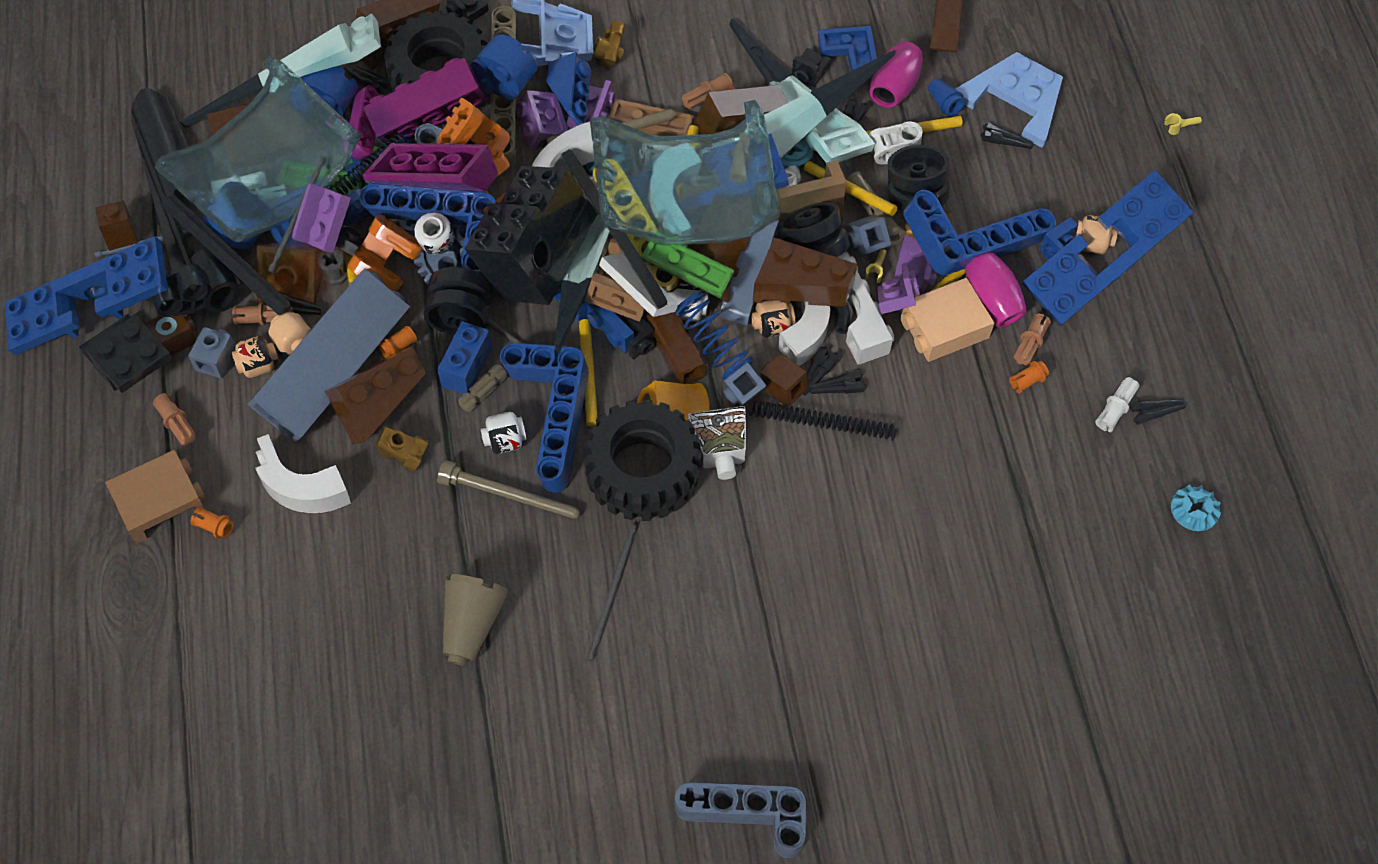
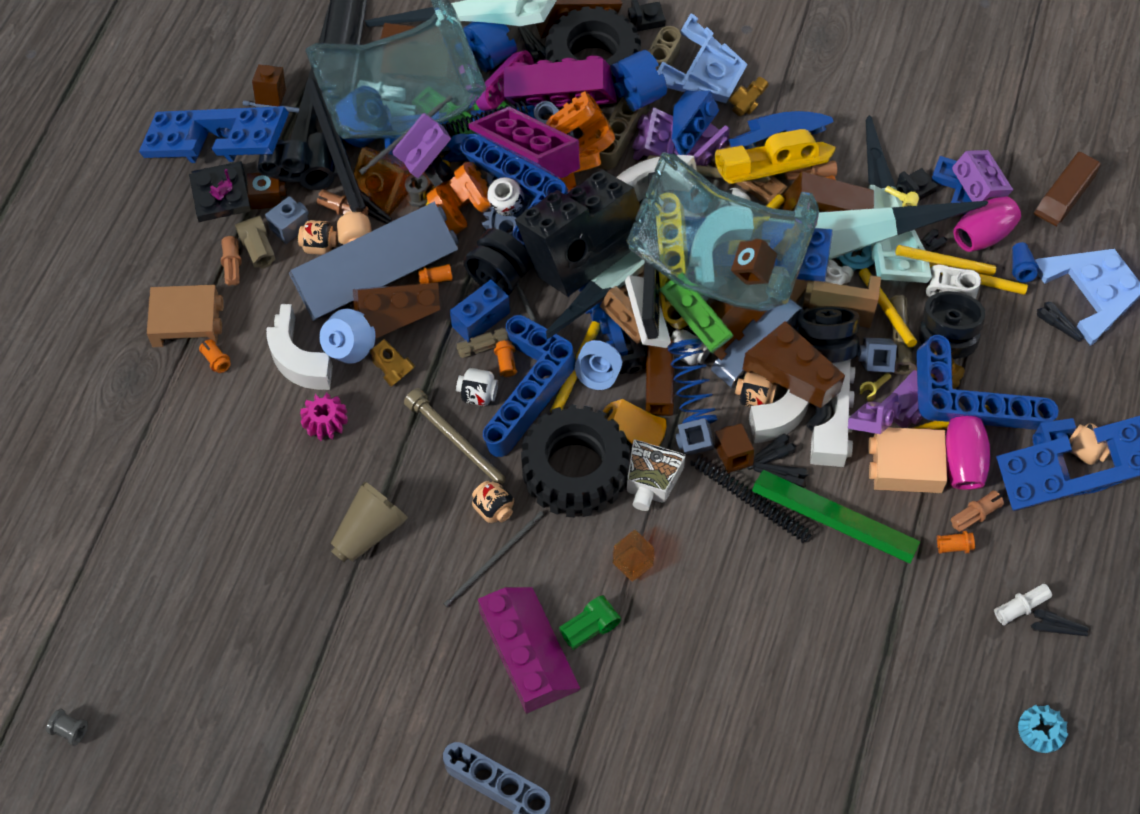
camera: 30 degrees right, 0 degrees up
none -> magenta piece [210,169,233,200]
none -> dark tan piece [235,215,276,269]
none -> dark pink gear [300,393,348,441]
none -> light blue cone [320,309,375,363]
none -> head [472,481,514,523]
none -> magenta slope [478,587,580,714]
none -> orange pin [494,340,517,377]
none -> green piece [559,595,622,650]
none -> light blue piece [574,340,623,390]
none -> clear orange panel [613,530,654,582]
none -> yellow panel [715,129,836,184]
none -> blue slope [729,111,834,149]
none -> reddish brown brick [731,239,778,285]
none -> green tile [752,470,921,563]
none -> light yellow hand [885,186,919,207]
none -> yellow bar [895,245,996,276]
none -> medium lavender bracket [952,150,1013,202]

